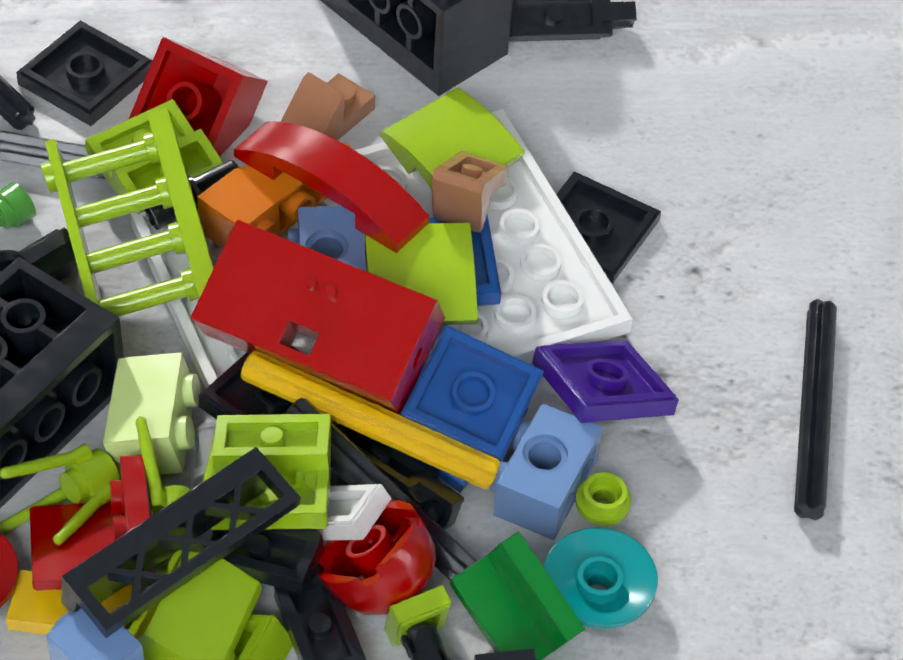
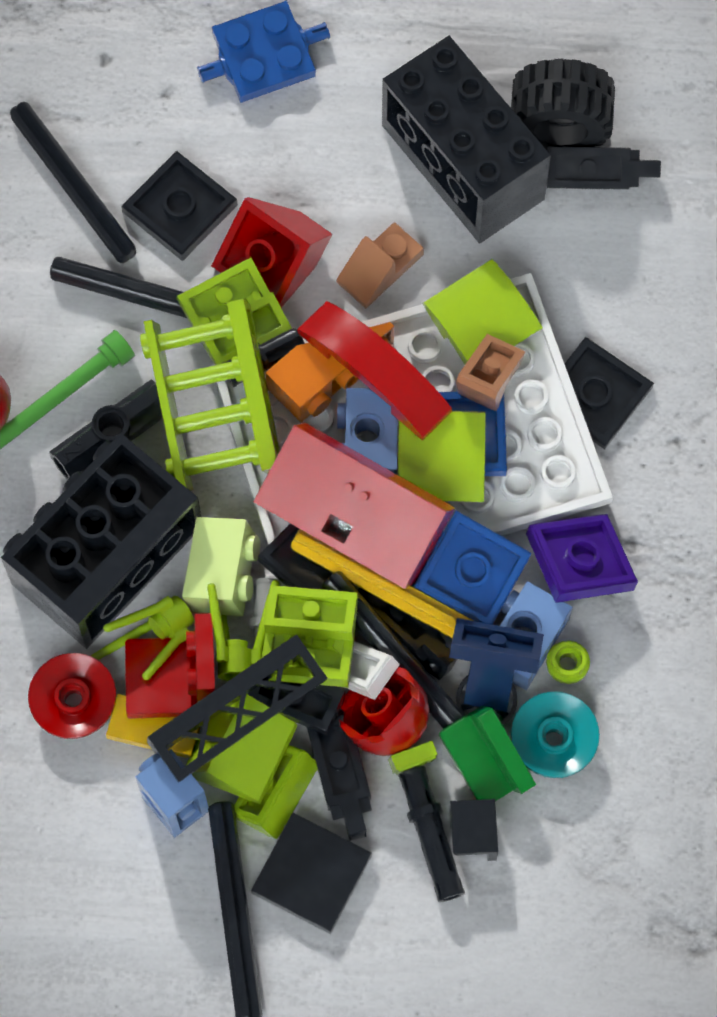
camera: 10 degrees right, 20 degrees up
none -> dark blue piece [449,618,544,726]

